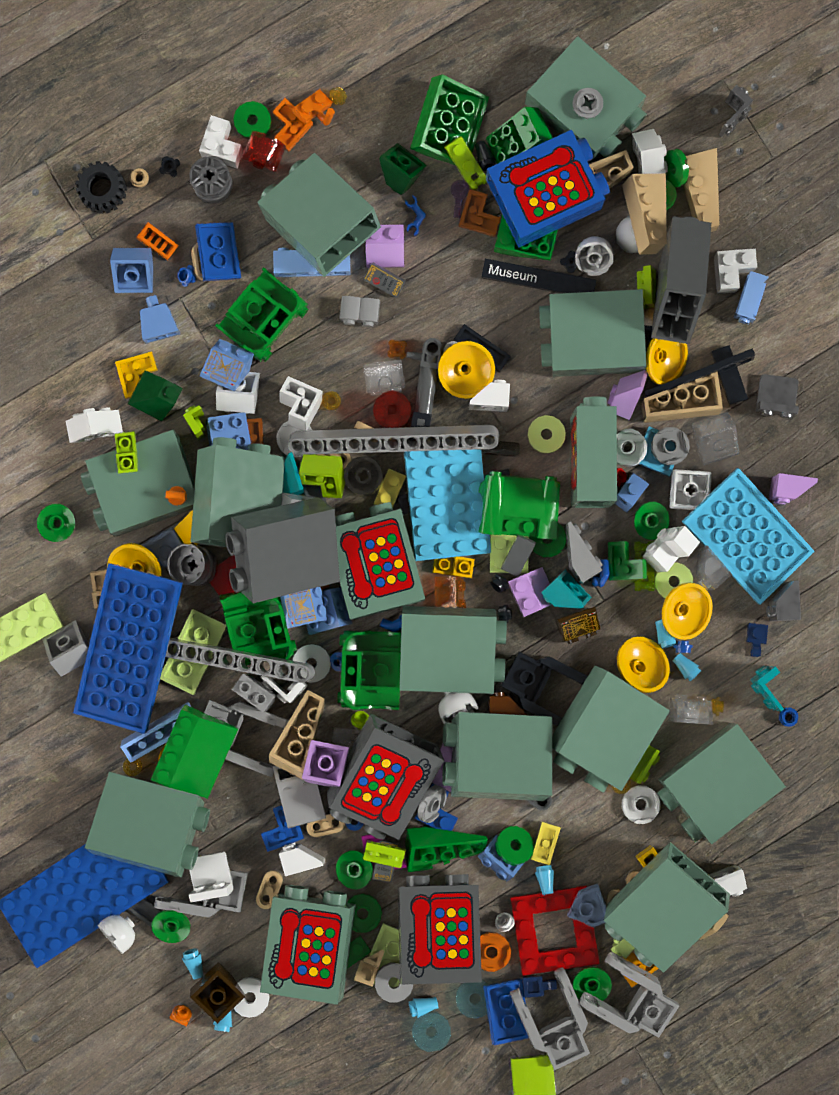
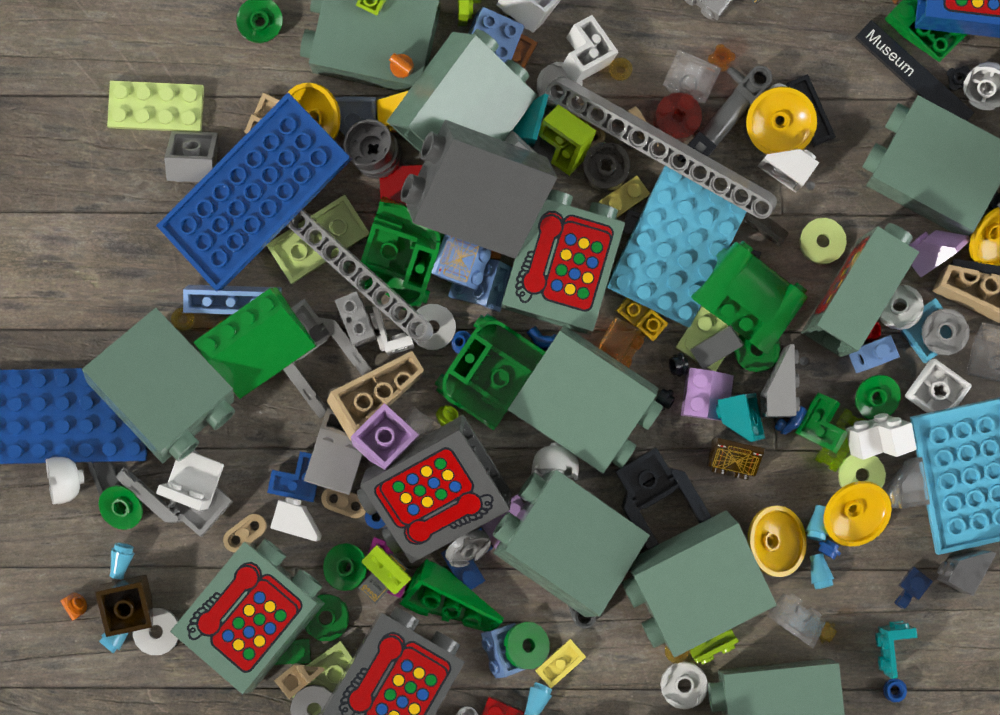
camera: 25 degrees right, 0 degrees up
reddish brown slope [489,692,528,716] -> none

